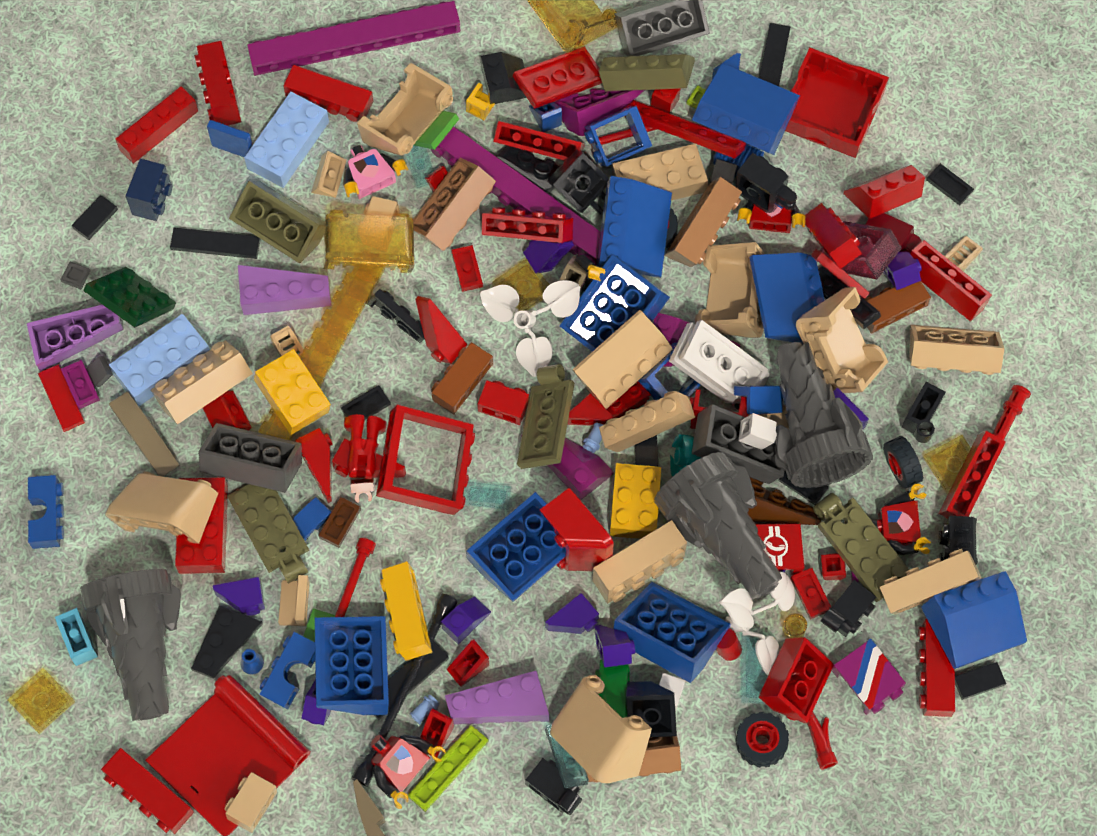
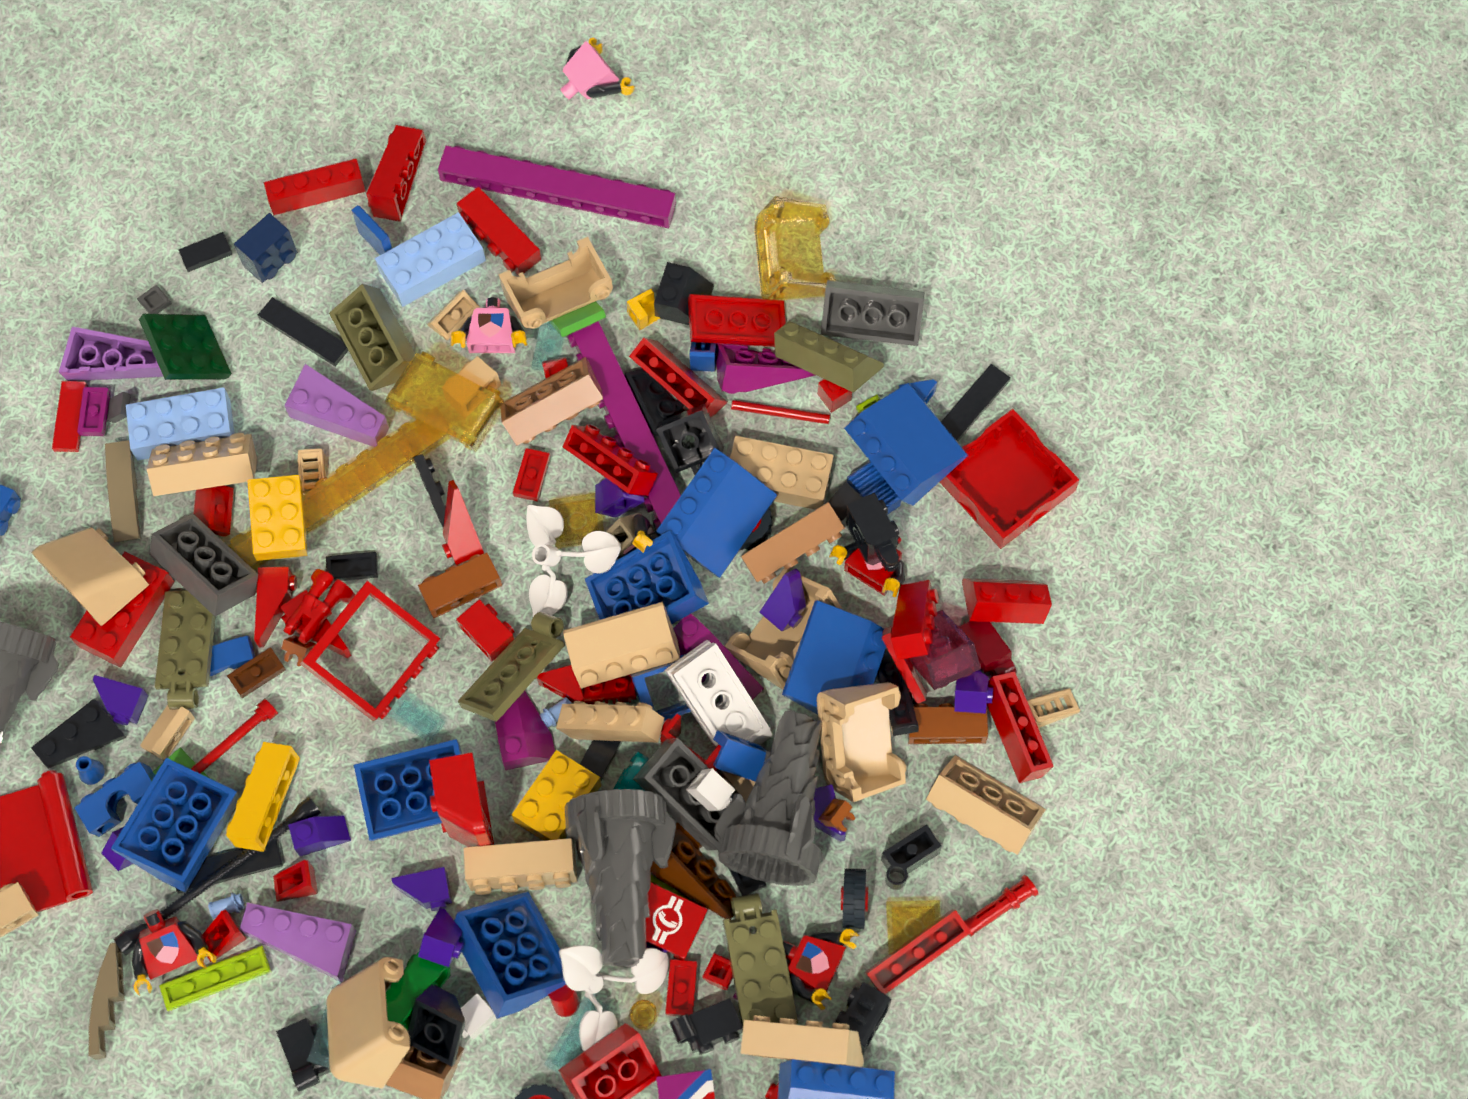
camera: 30 degrees right, 0 degrees up
blue window [585,106,652,167] -> none
red tile [622,100,746,159] -> none
black tile [926,163,974,206] -> none
none -> dark purple slope [759,569,806,632]
none -> dark orange tile [818,798,855,832]

